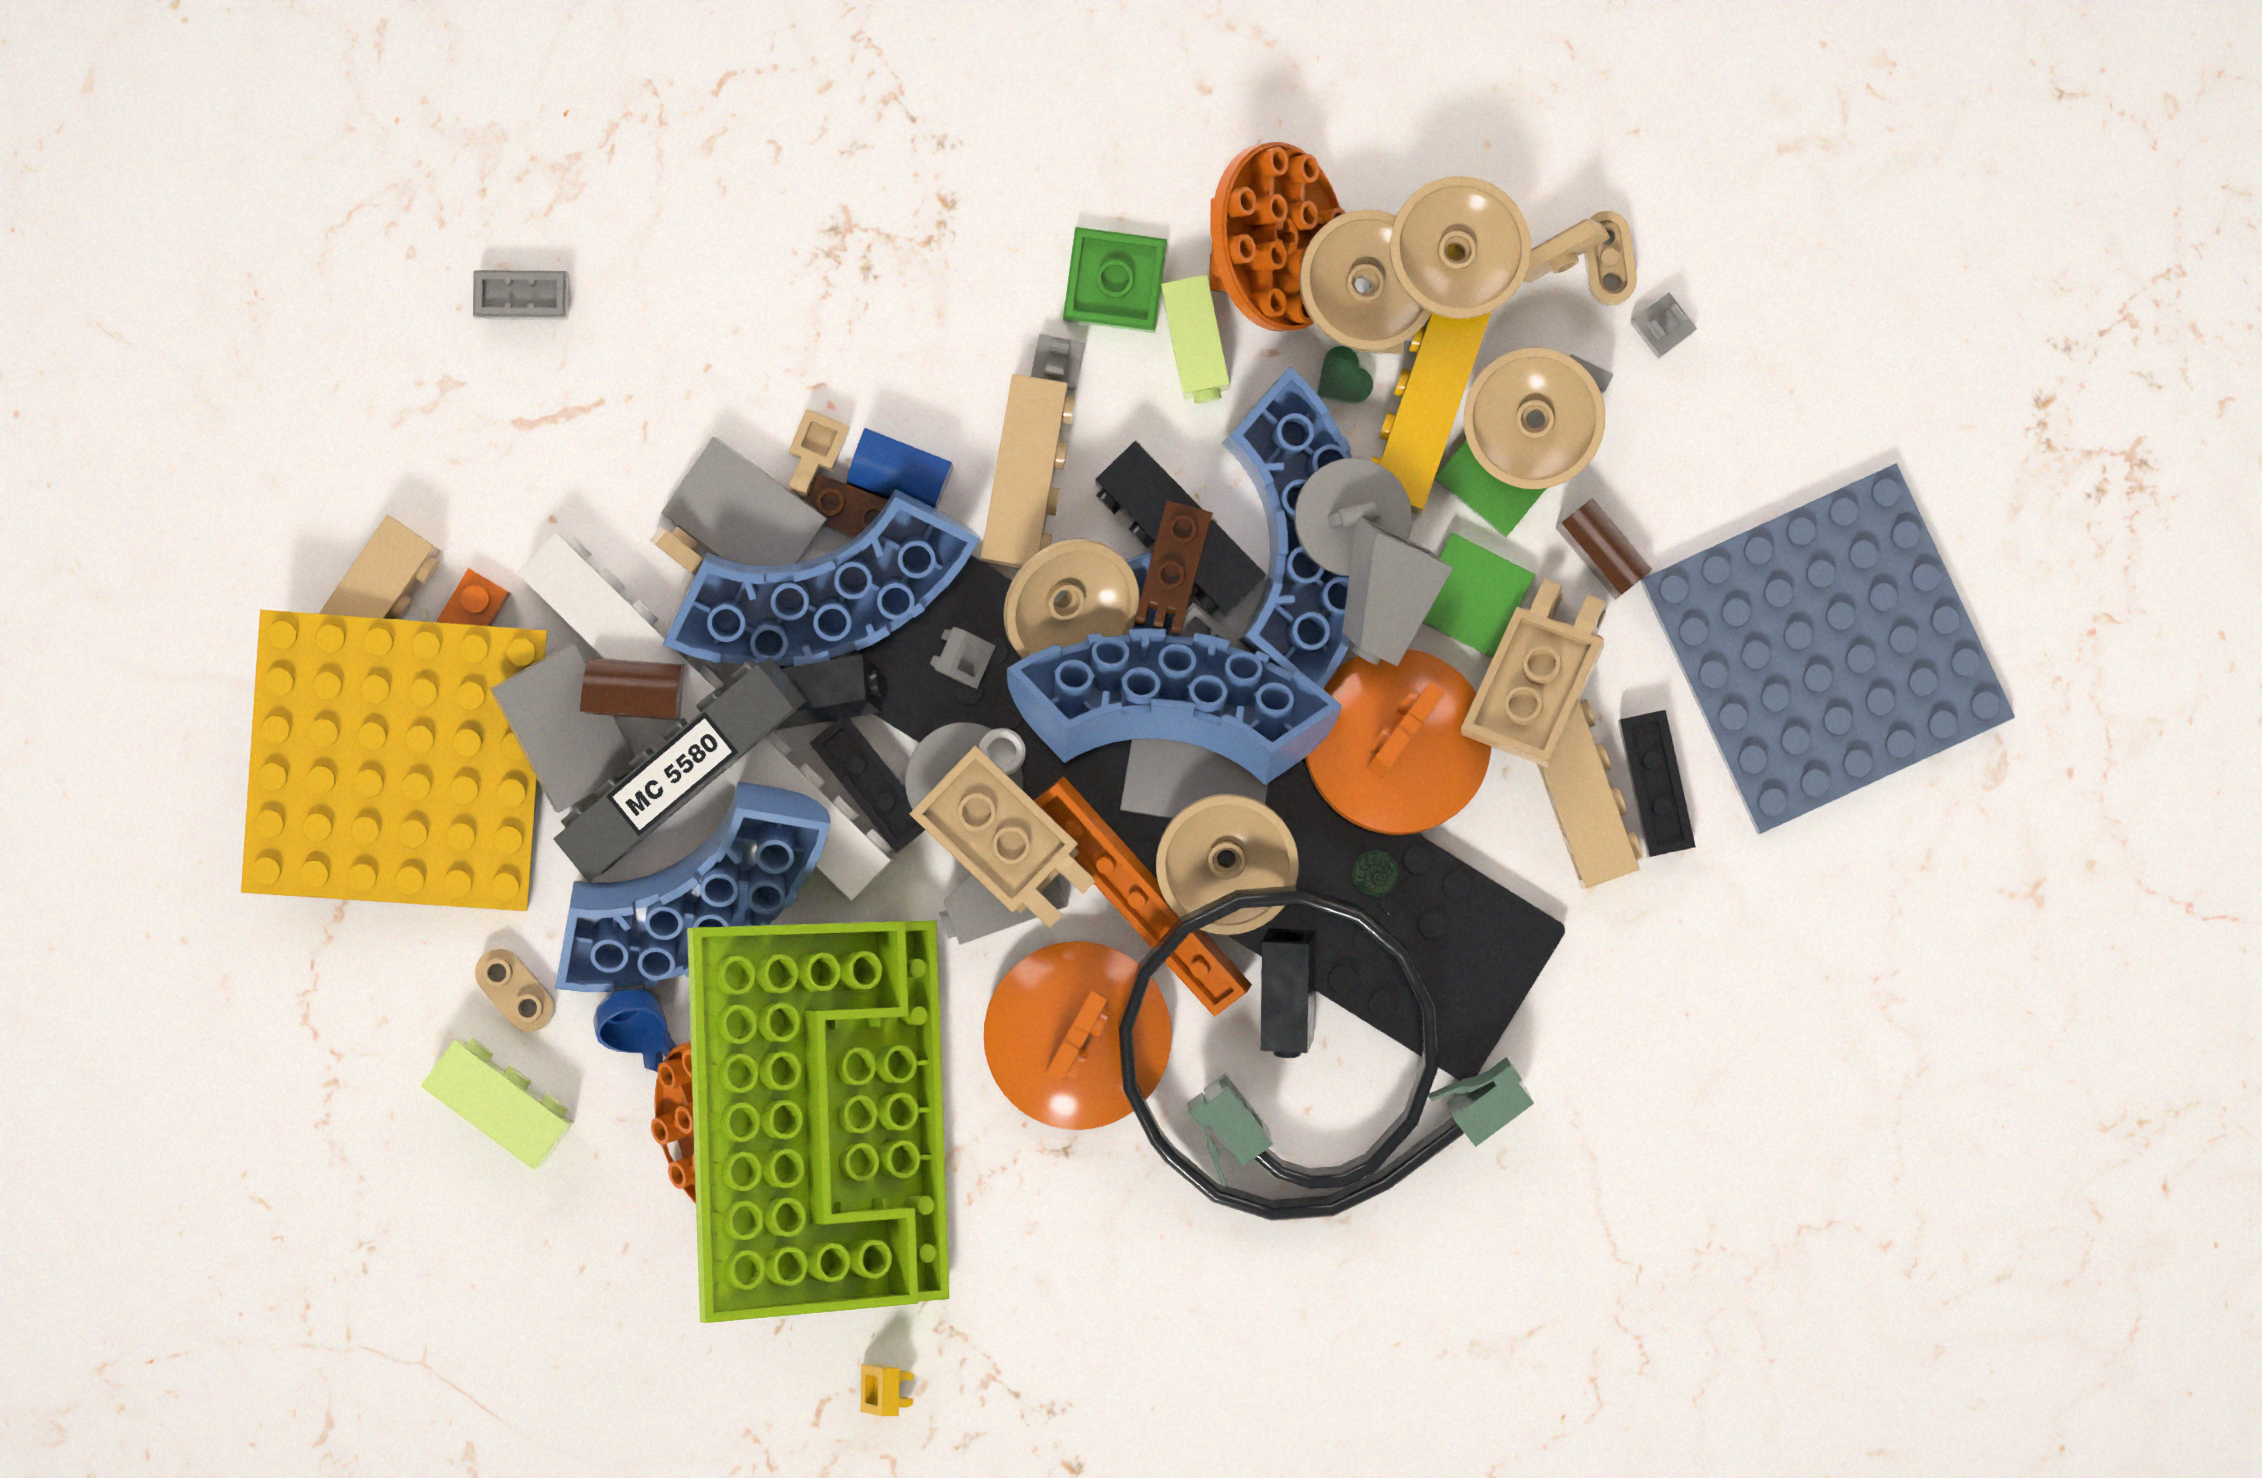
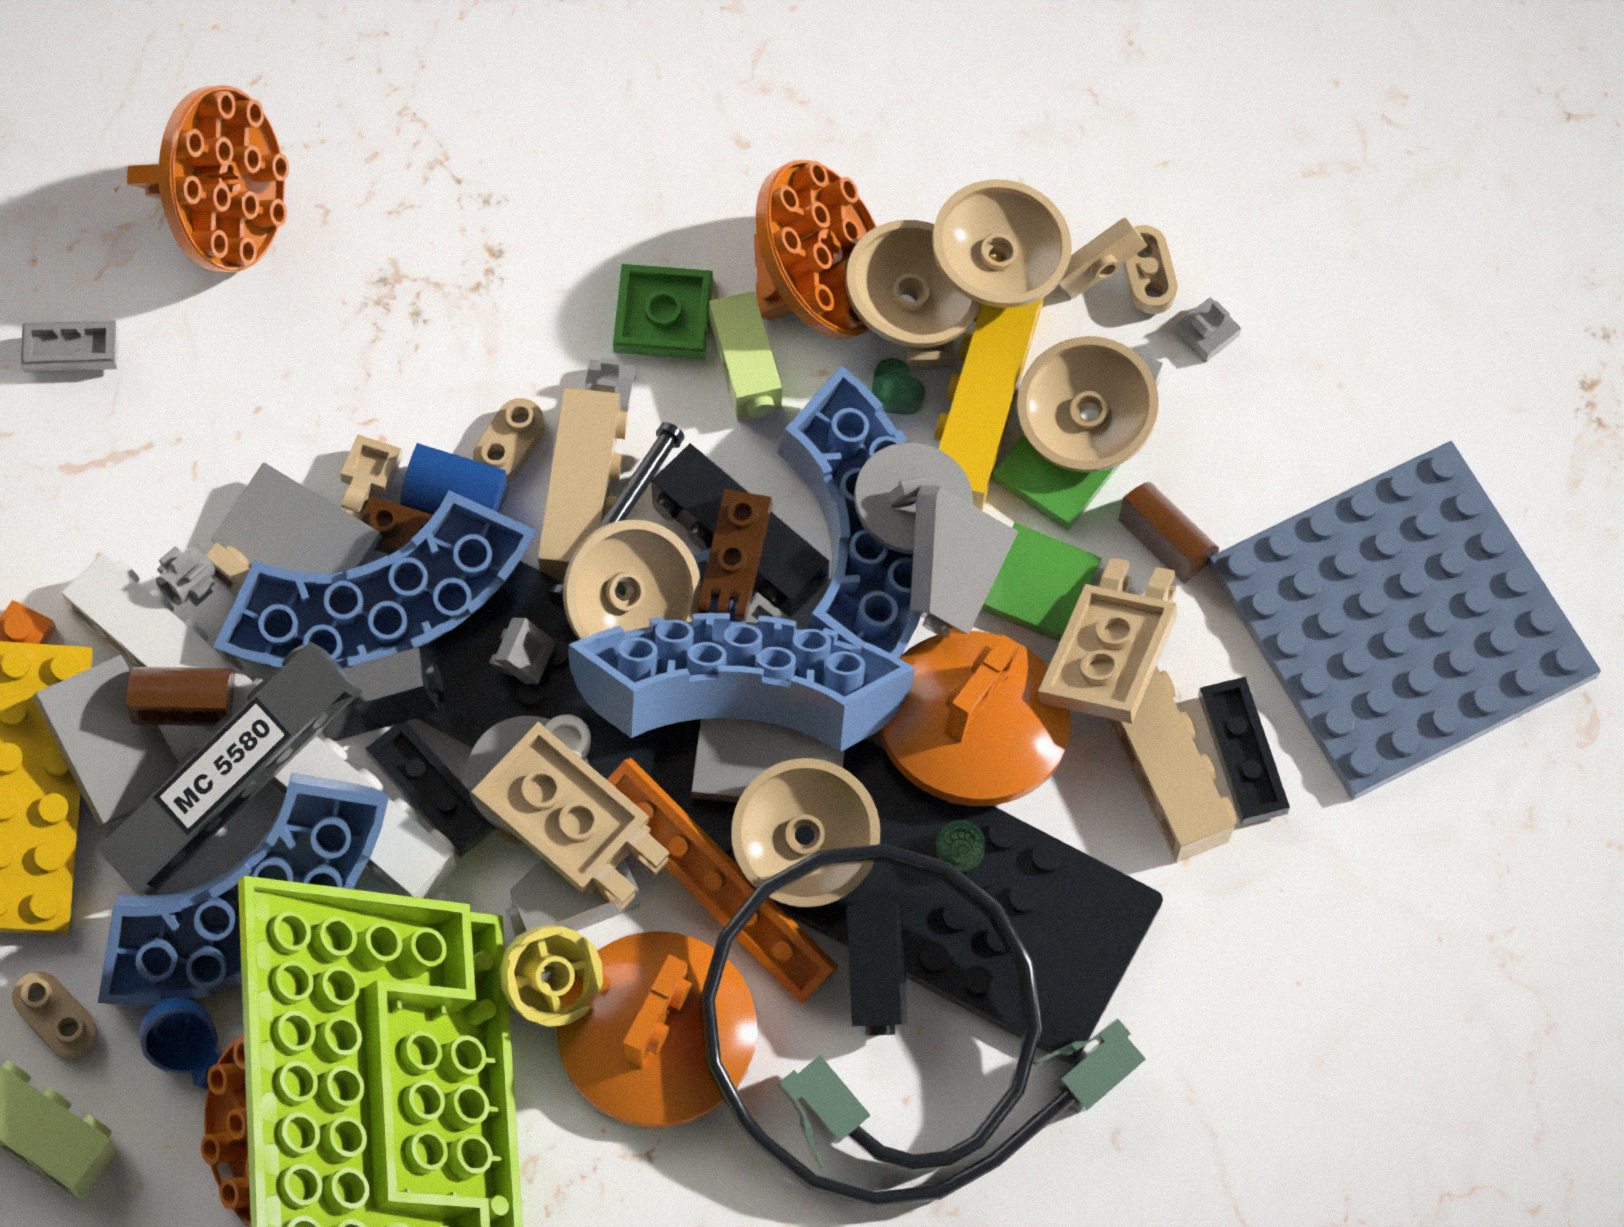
camera: 10 degrees left, 20 degrees down
none -> orange bracket [127,85,289,273]
none -> light grey gear [156,546,216,607]
none -> tan plate [473,398,544,483]
none -> light yellow cylinder [499,925,603,1027]
none -> black bar [548,422,685,610]

